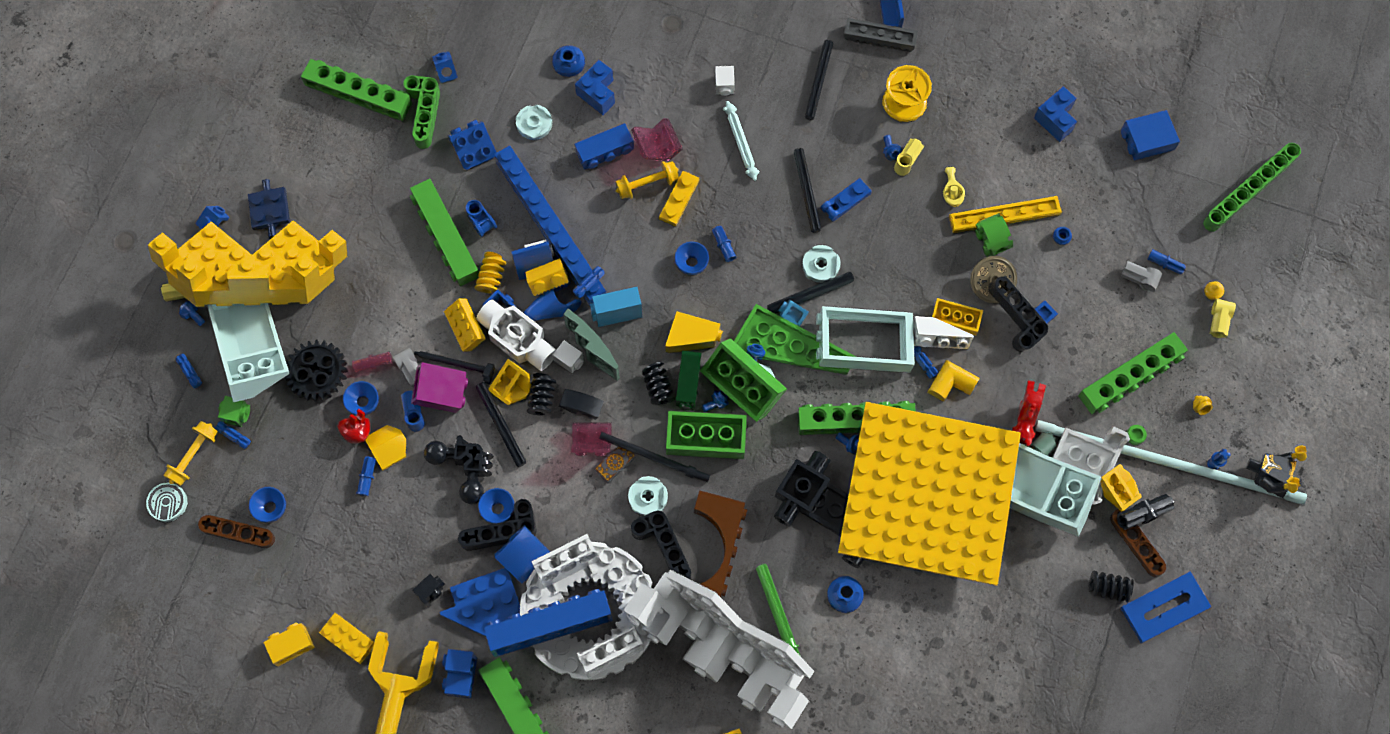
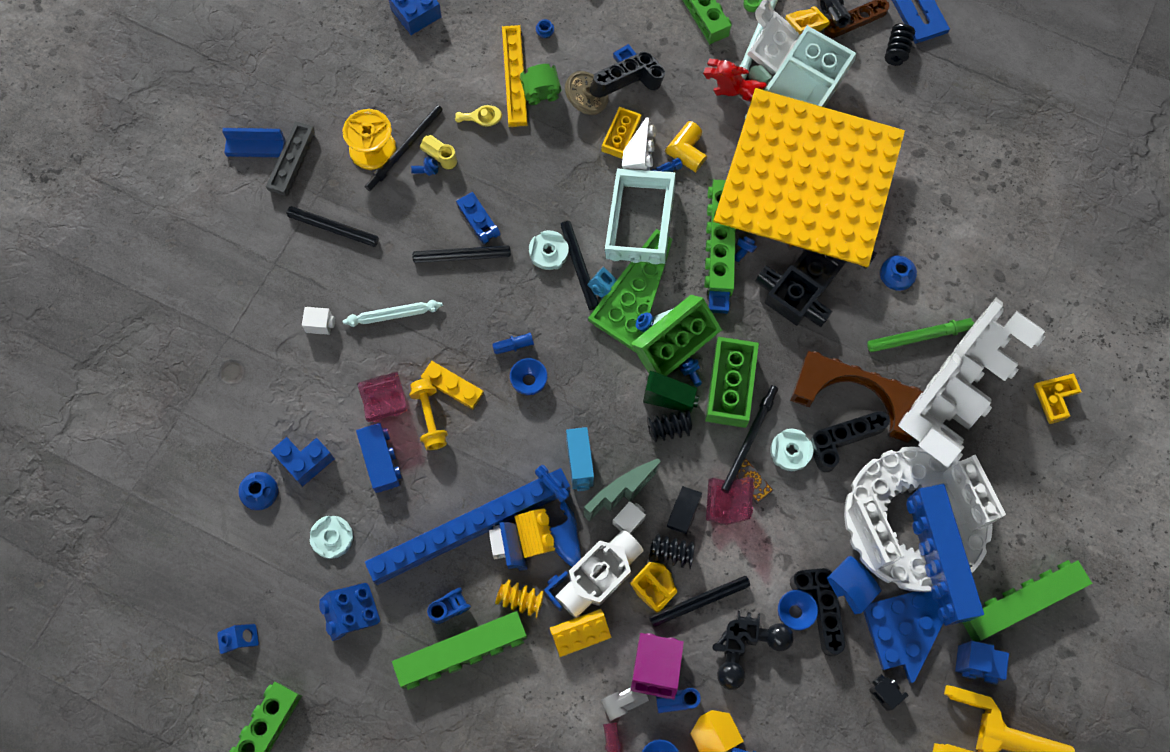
camera: 85 degrees left, 0 degrees up
bright green beam [403,76,440,149] -> none
black piece [414,351,495,384] -> none
yellow slope [665,311,723,353] -> none
none -> black bar [364,105,443,191]
none -> blue plate [708,291,730,314]

